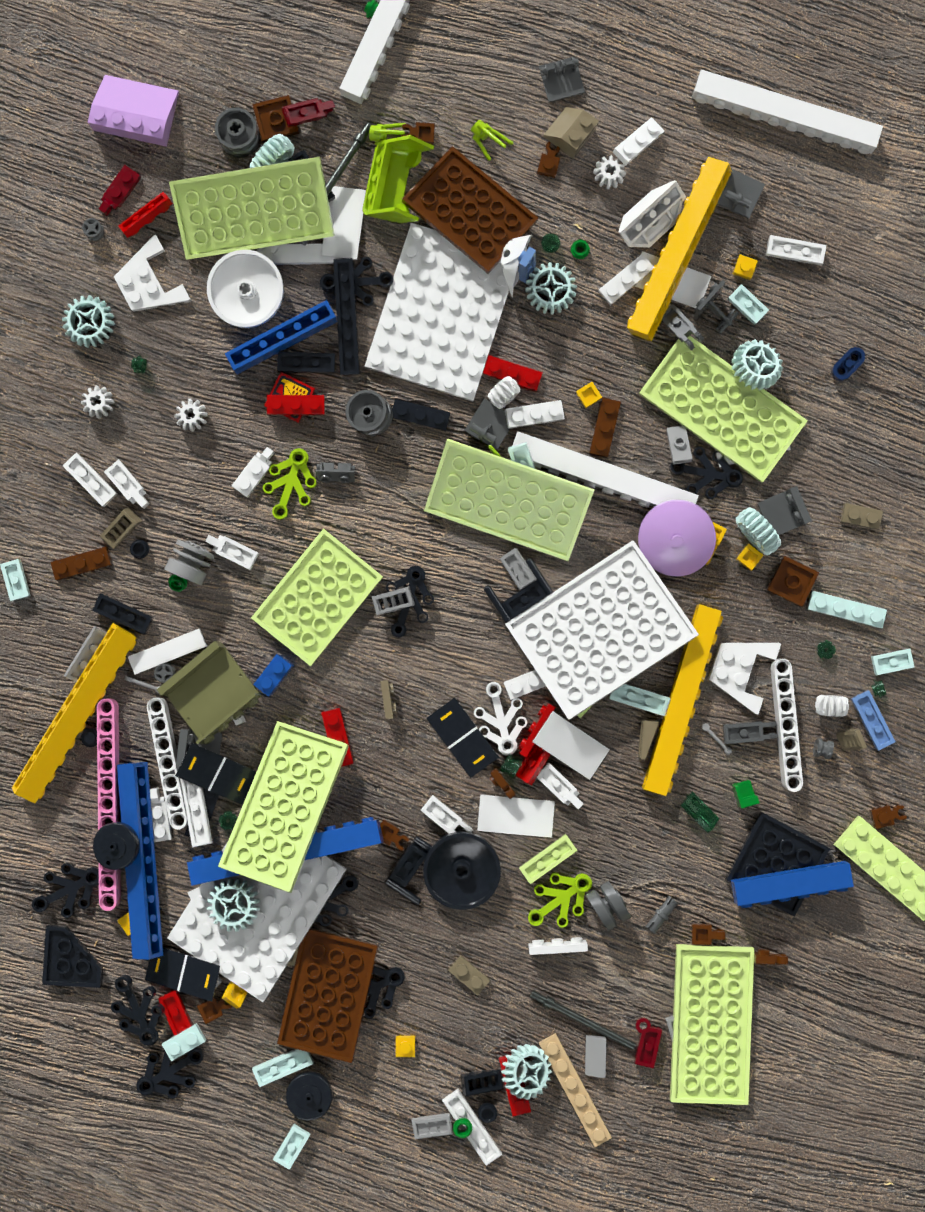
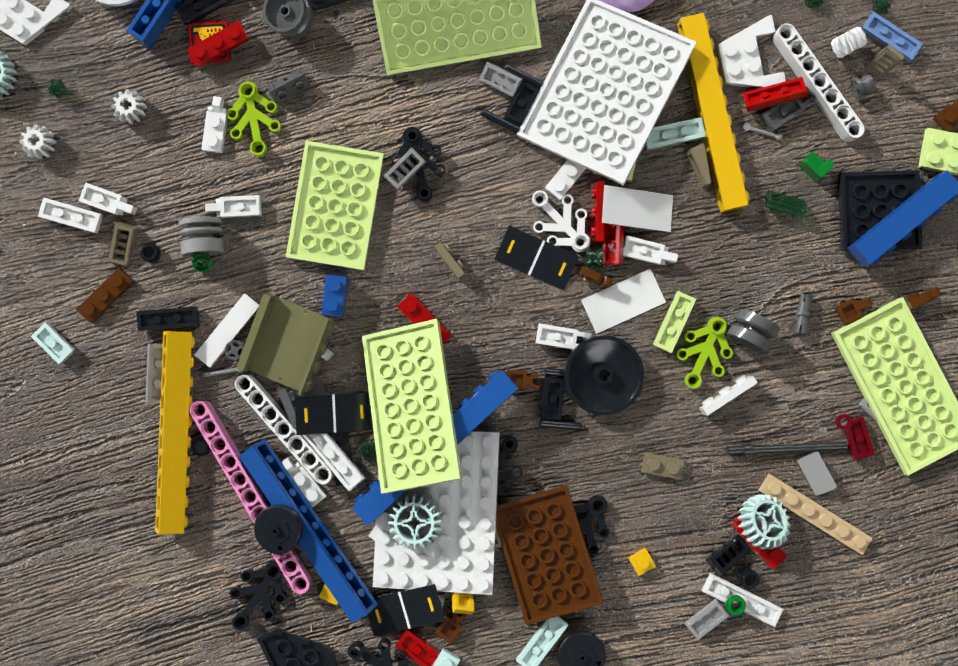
camera: 30 degrees left, 0 degrees up
none -> red plate [742,77,808,112]

